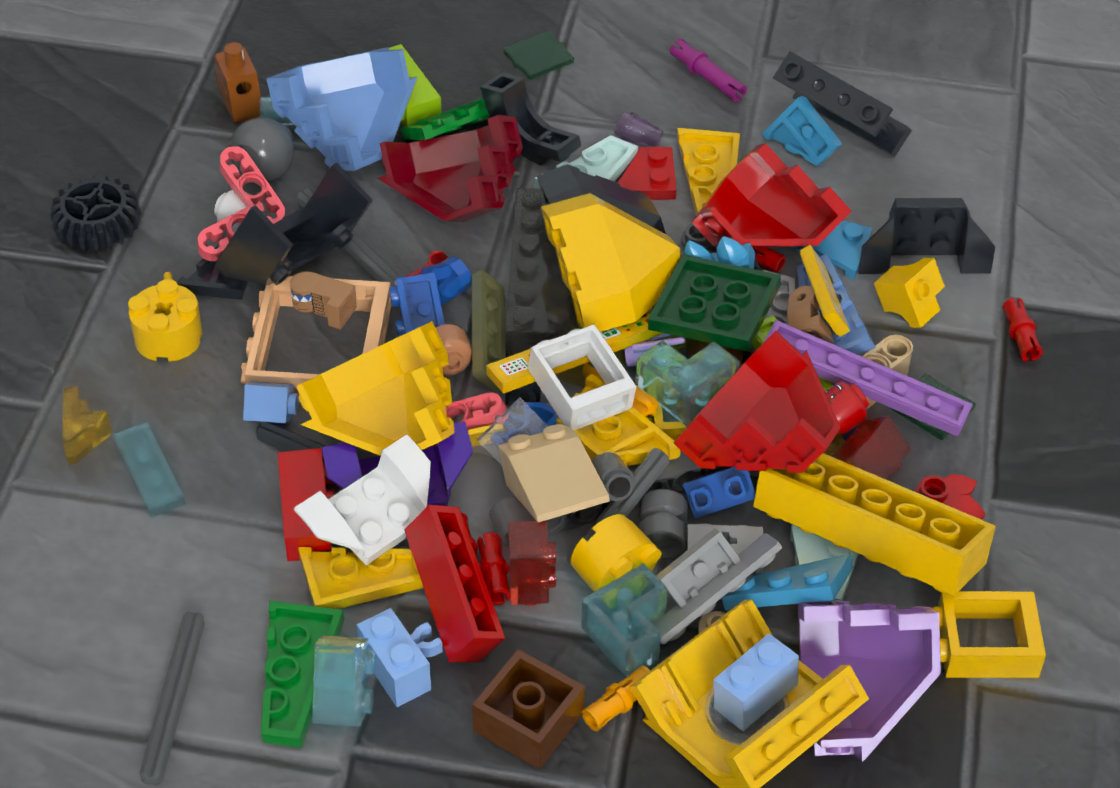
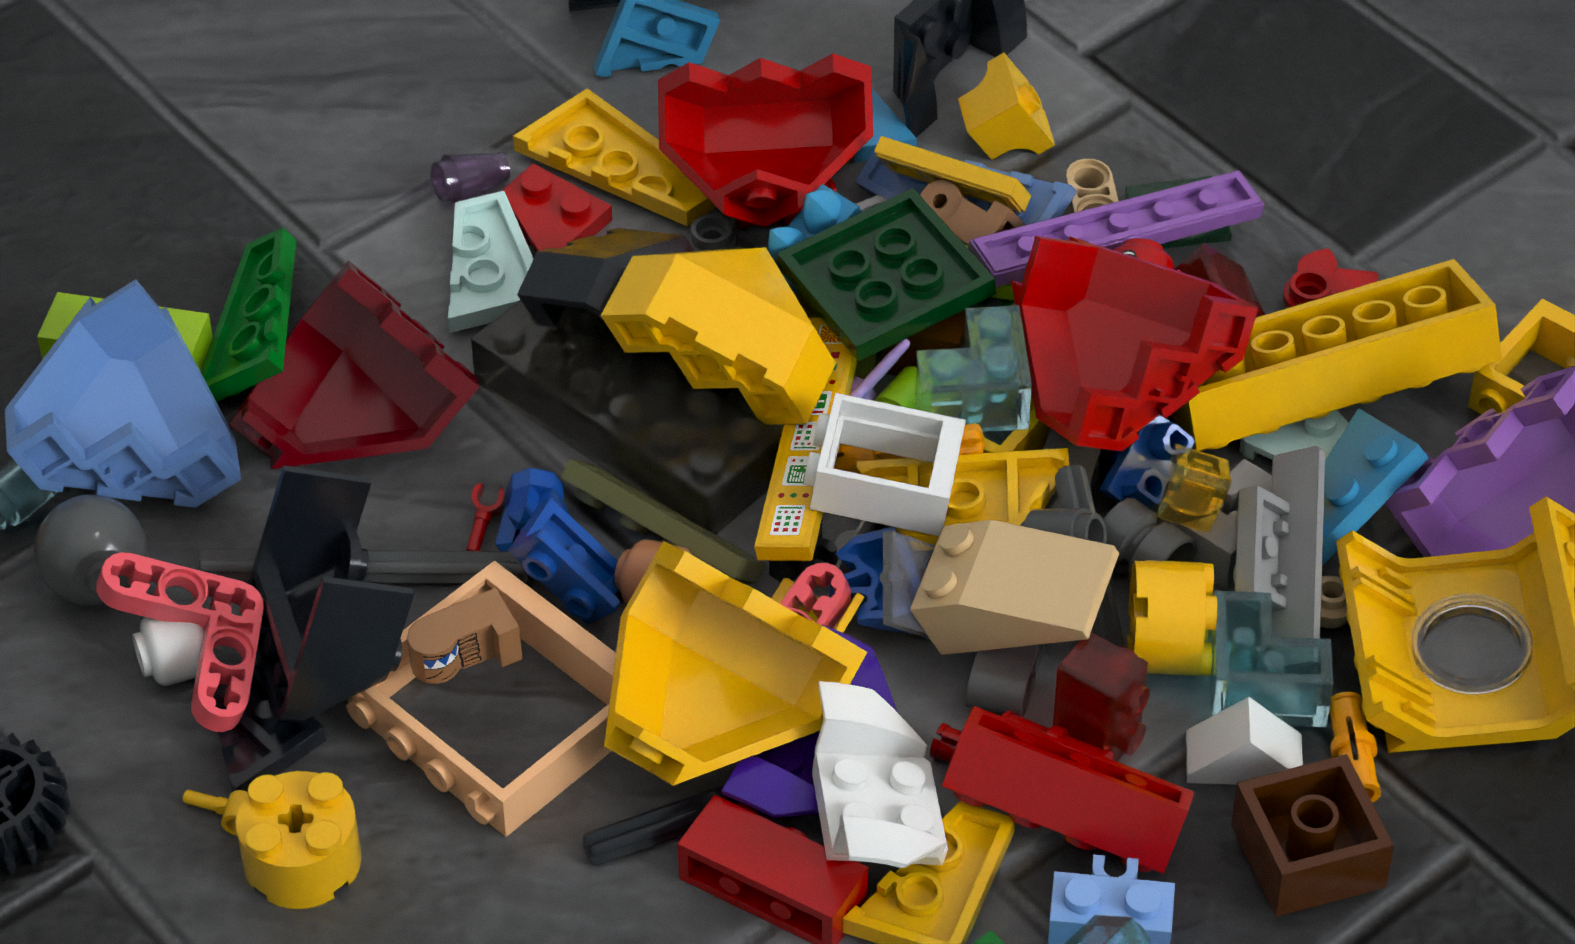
camera: 50 degrees left, 0 degrees up
medium blue brick [243,382,299,423] -> none
black arch [480,72,582,165] -> none
clear green piece [504,31,575,80] -> none
magenta pin [670,38,747,103] -> none
light blue brick [713,633,799,731] -> none
red pin [1002,298,1043,362] -> none
none -> clear yellow slope [1157,444,1232,532]
none -> white slope [1185,696,1303,785]

